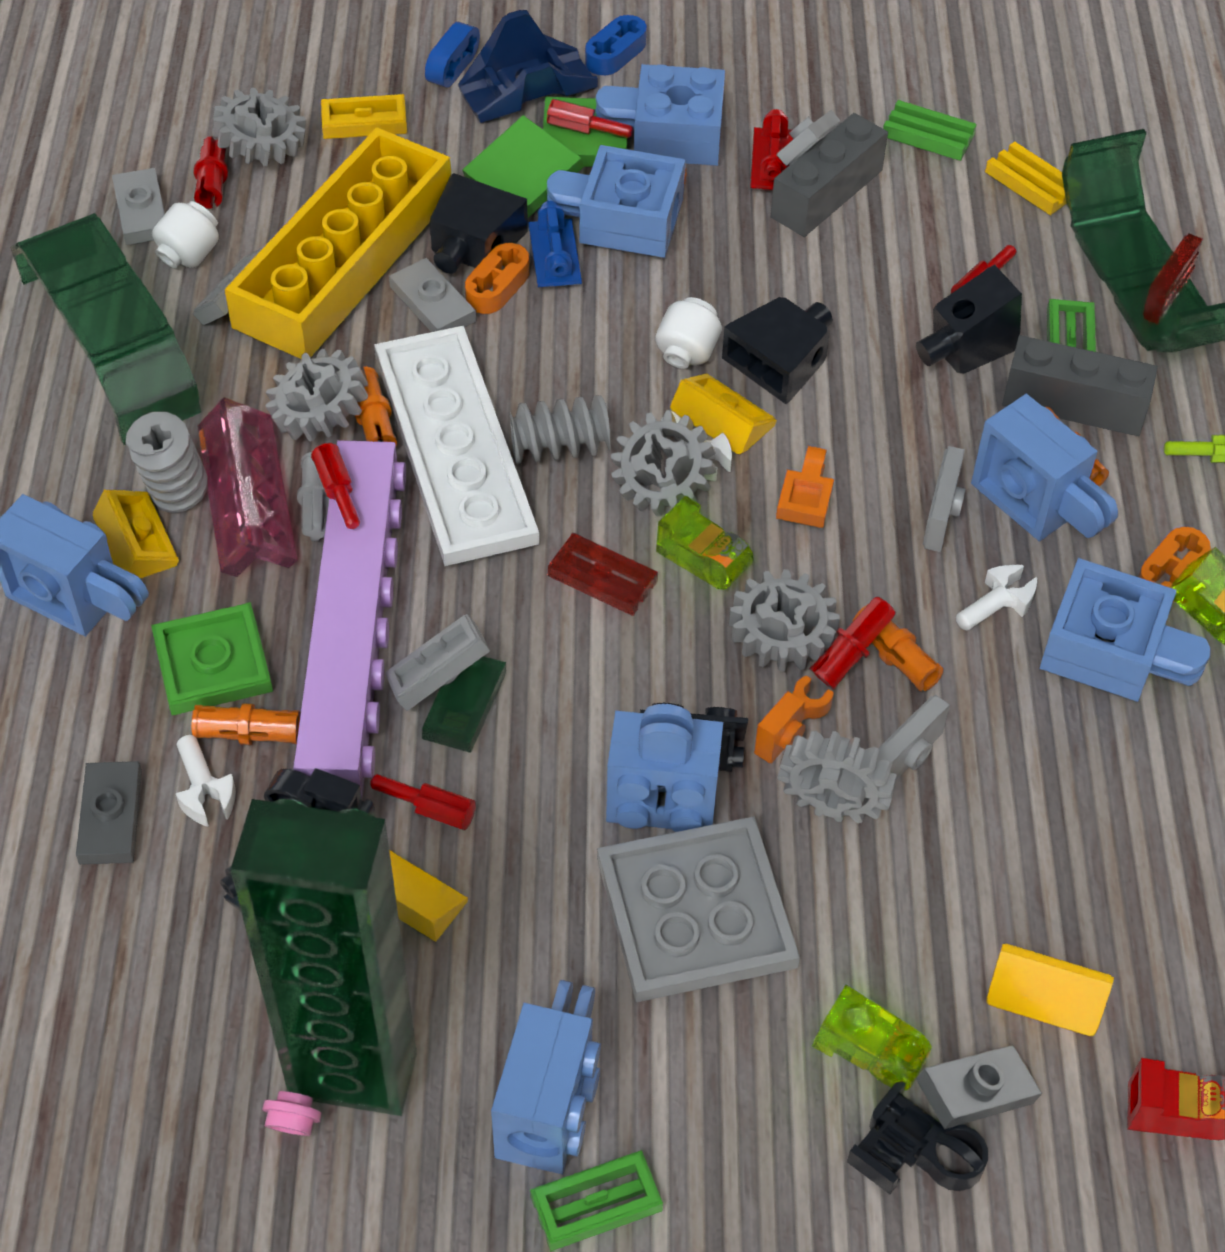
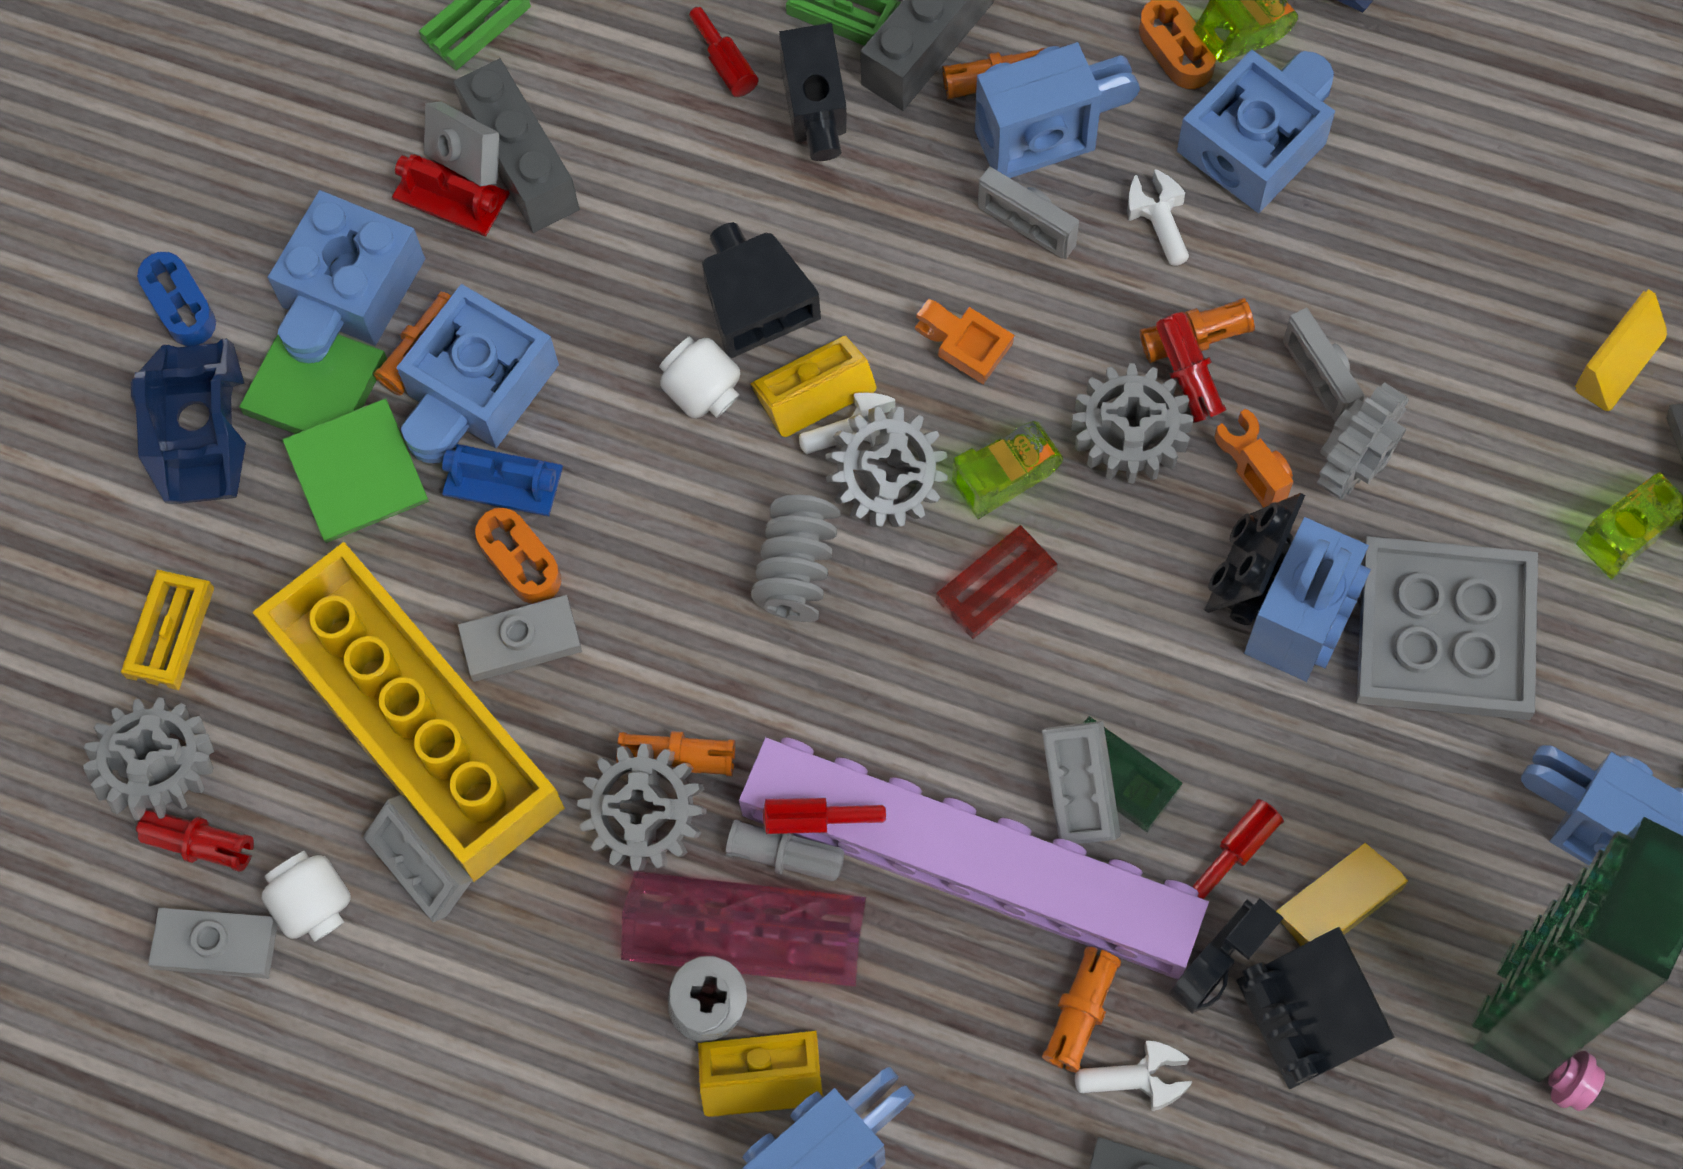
camera: 65 degrees left, 15 degrees up
clear green windscreen [10,213,201,445] -> none
bright green tile [151,602,273,716] -> none
white plate [374,326,539,566] -> none
blue beam [425,21,480,88] -> none
black torso [430,173,528,274] -> none
red axle [547,99,633,138] -> none

